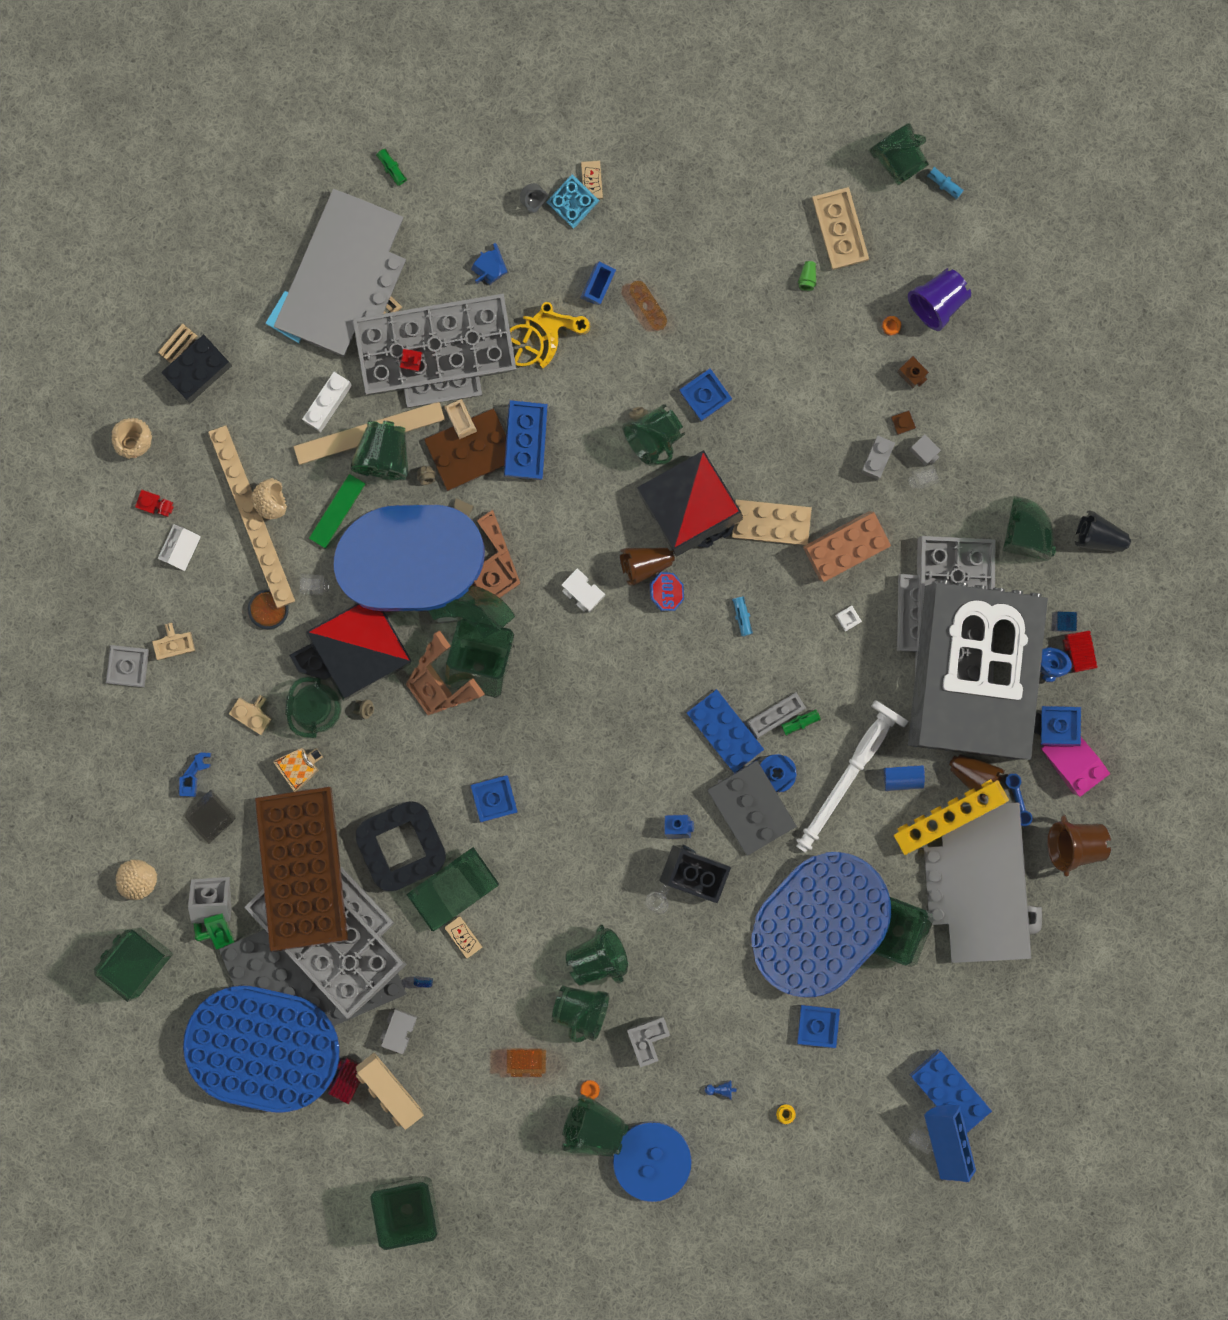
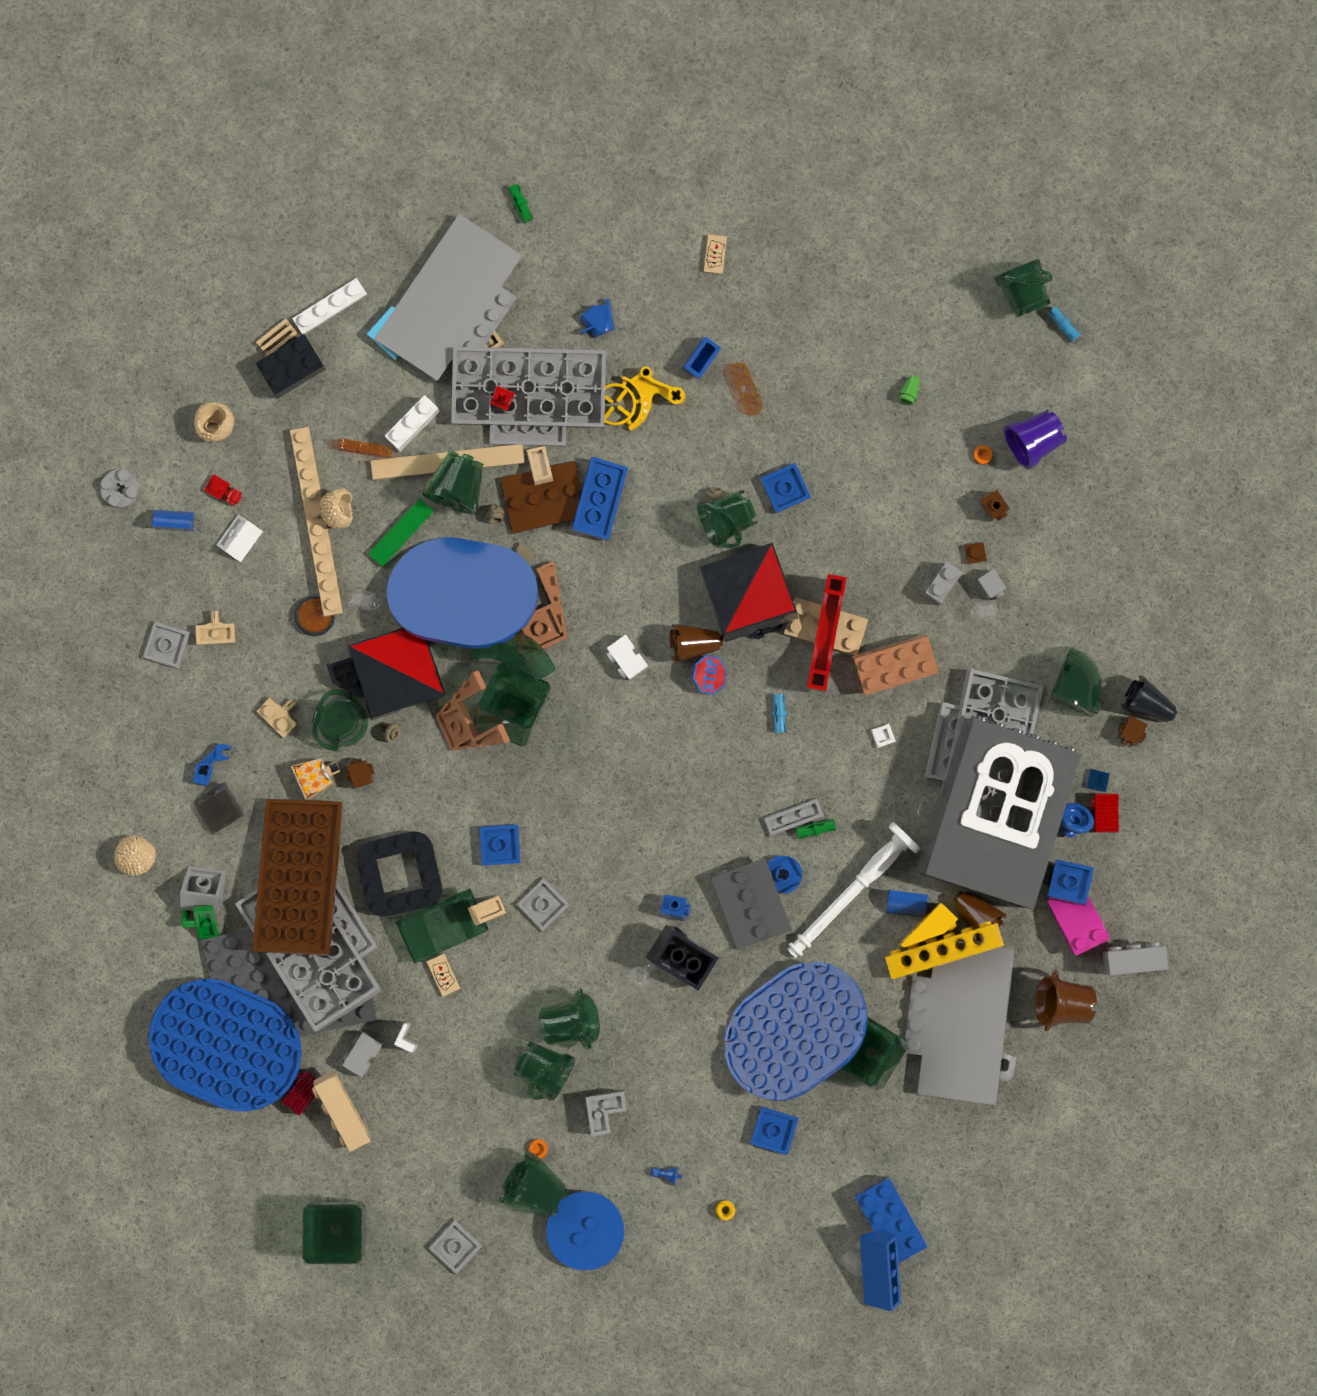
camera: 15 degrees right, 0 degrees up
clear green plate [94,927,174,1002] -> none
clear blue tile [413,976,433,988] -> none
clear orange brick [507,1048,546,1077] -> none
dark grey piece [519,183,548,213] -> none
medium azure tile [546,174,600,229] -> none
blue plate [687,689,764,773] -> none
tan plate [812,187,869,270] -> none
blue bar [1006,773,1033,826] -> none
none -> light grey plate [101,470,140,508]
none -> blue brick [152,510,195,531]
none -> white plate [292,278,367,334]
none -> clear orange beam [337,438,393,458]
none -> reddish brown brick [346,758,375,789]
none -> white panel [394,1022,418,1053]
none -> light grey tile [428,1219,483,1274]
none -> tan tile [468,895,506,926]
none -> light grey tile [516,877,570,932]
none -> red arch [806,574,847,693]
none -> yellow slope [899,903,958,948]
none -> light grey brick [1103,942,1168,975]
none -> reddish brown brick [1117,716,1148,747]

